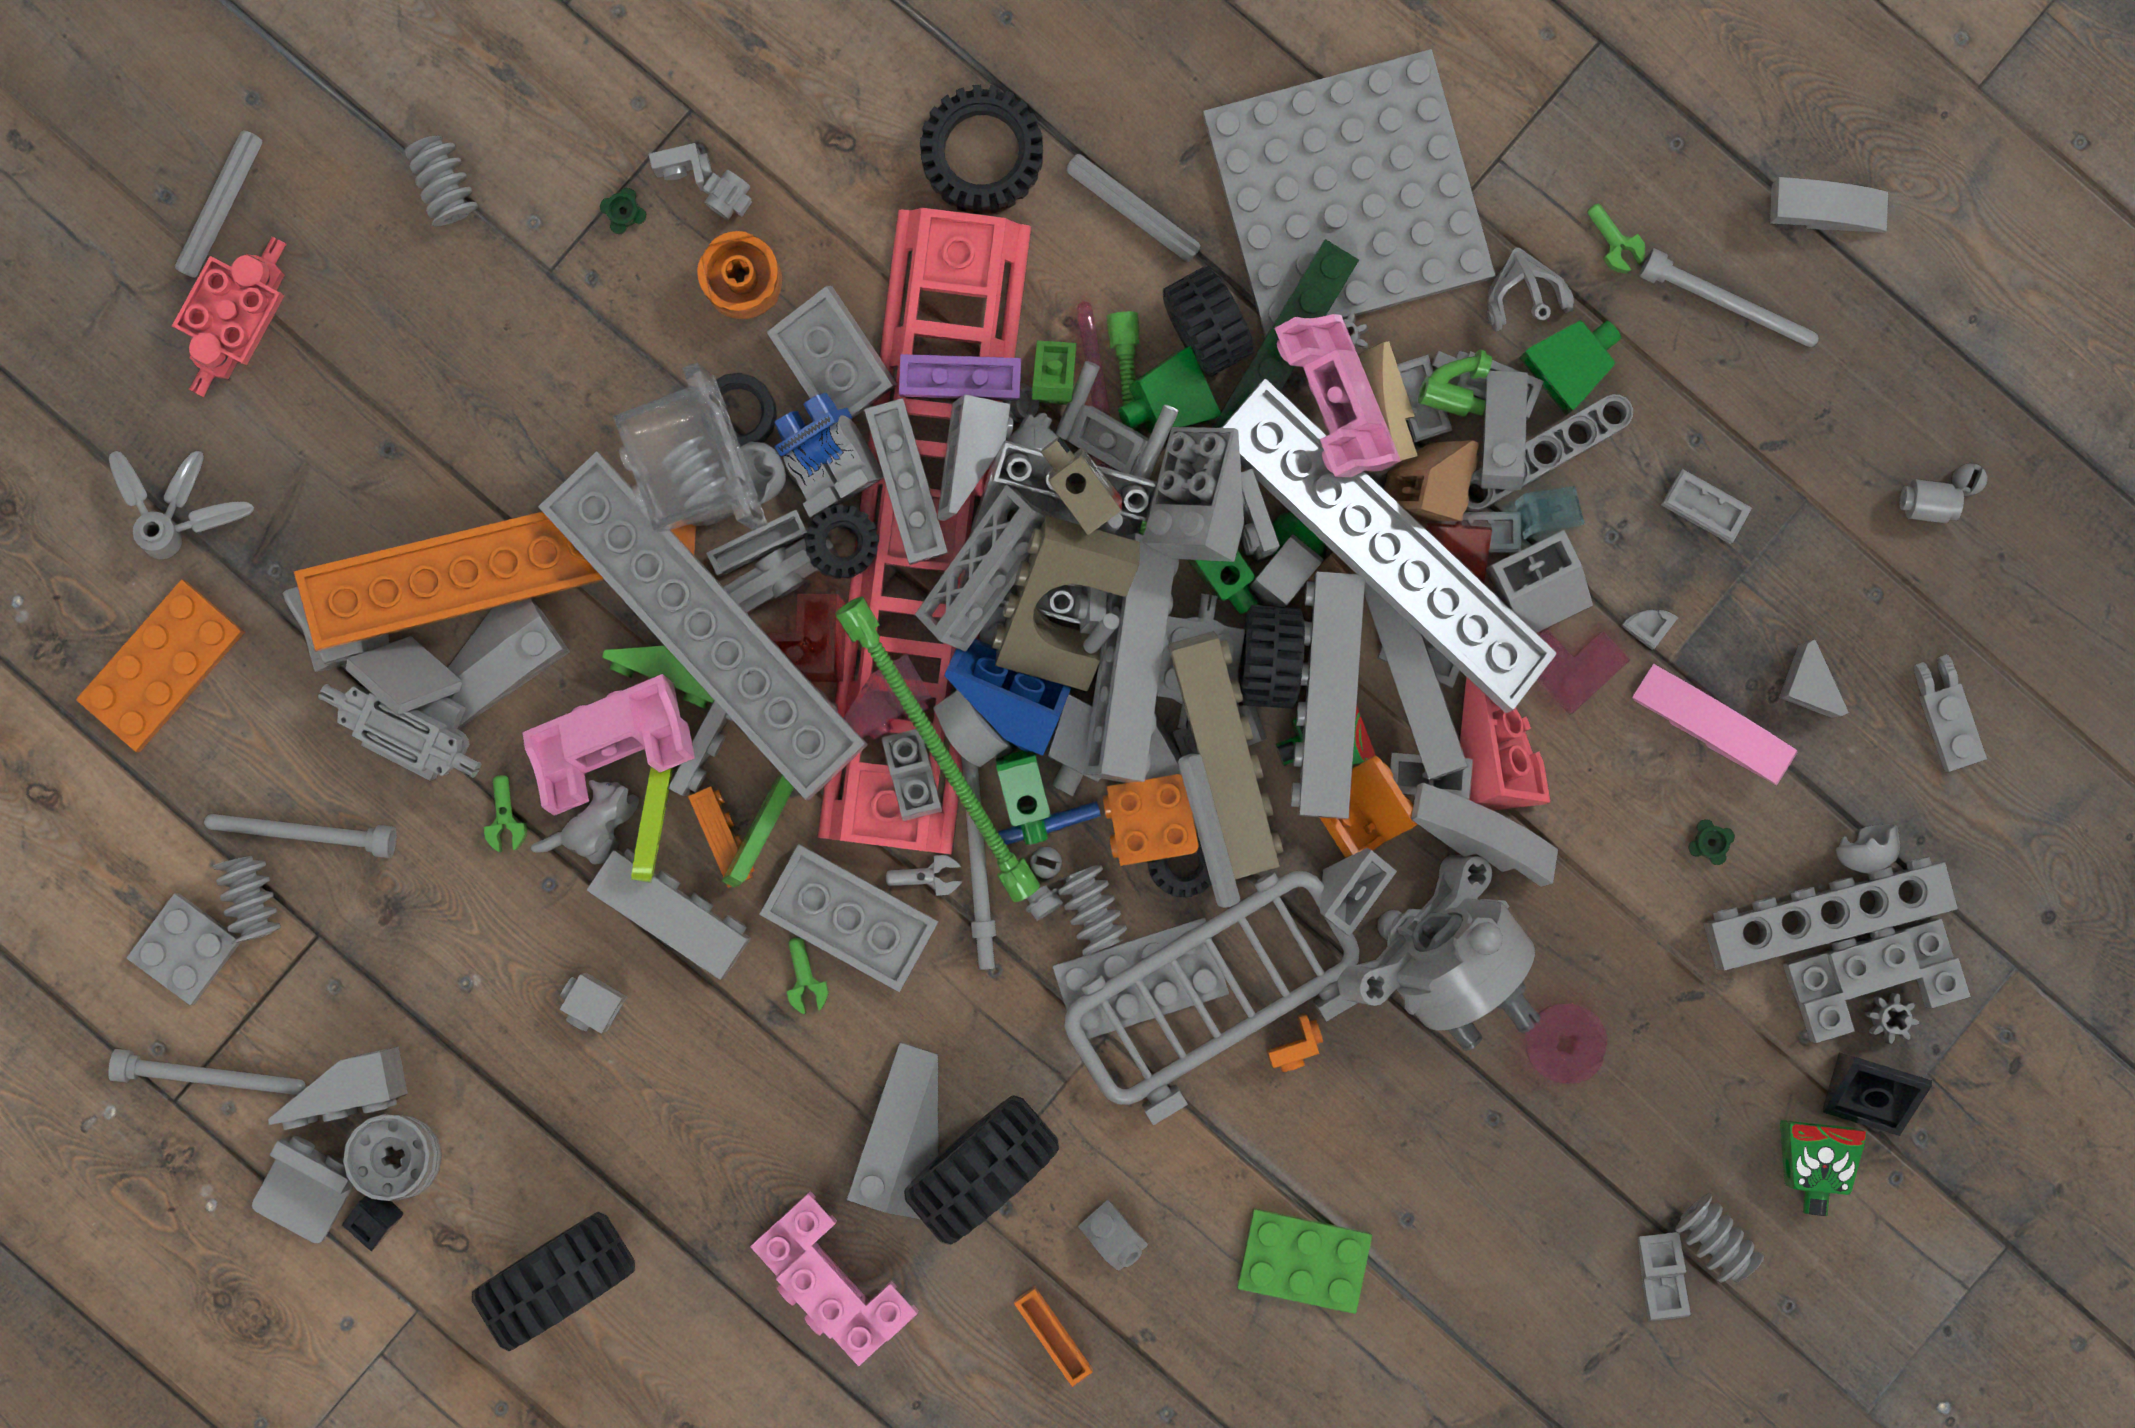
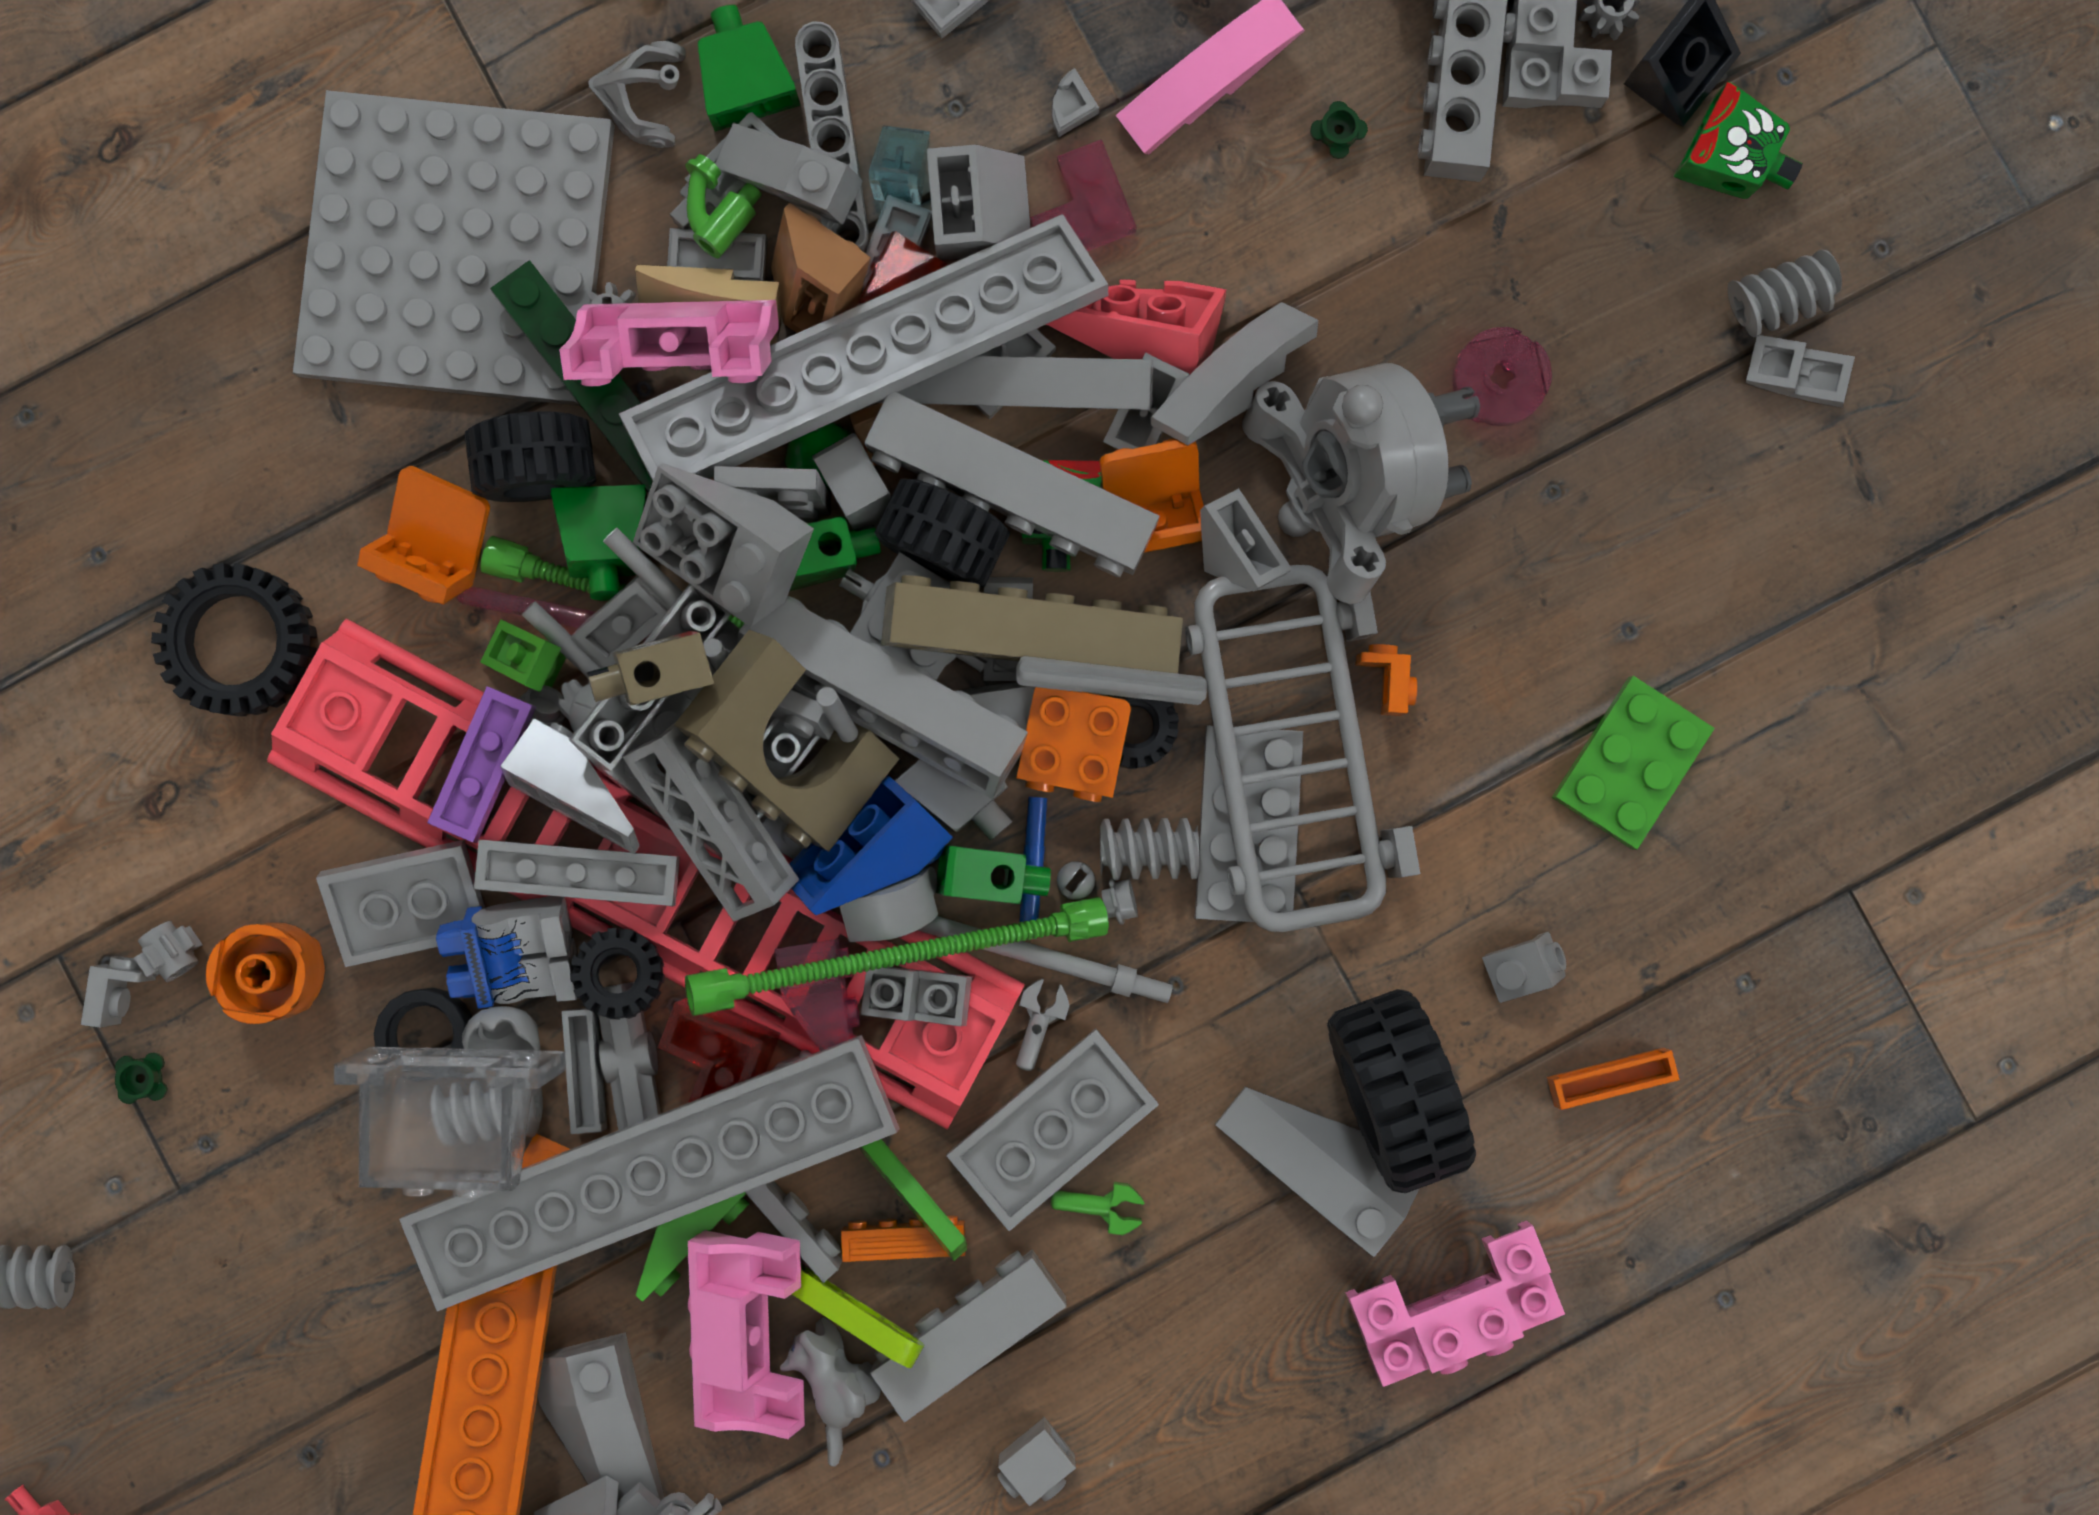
camera: 75 degrees left, 0 degrees up
bright green bar [484,775,528,852] -> none
light grey axle [1066,154,1200,262] -> none
none -> orange bracket [357,466,490,605]

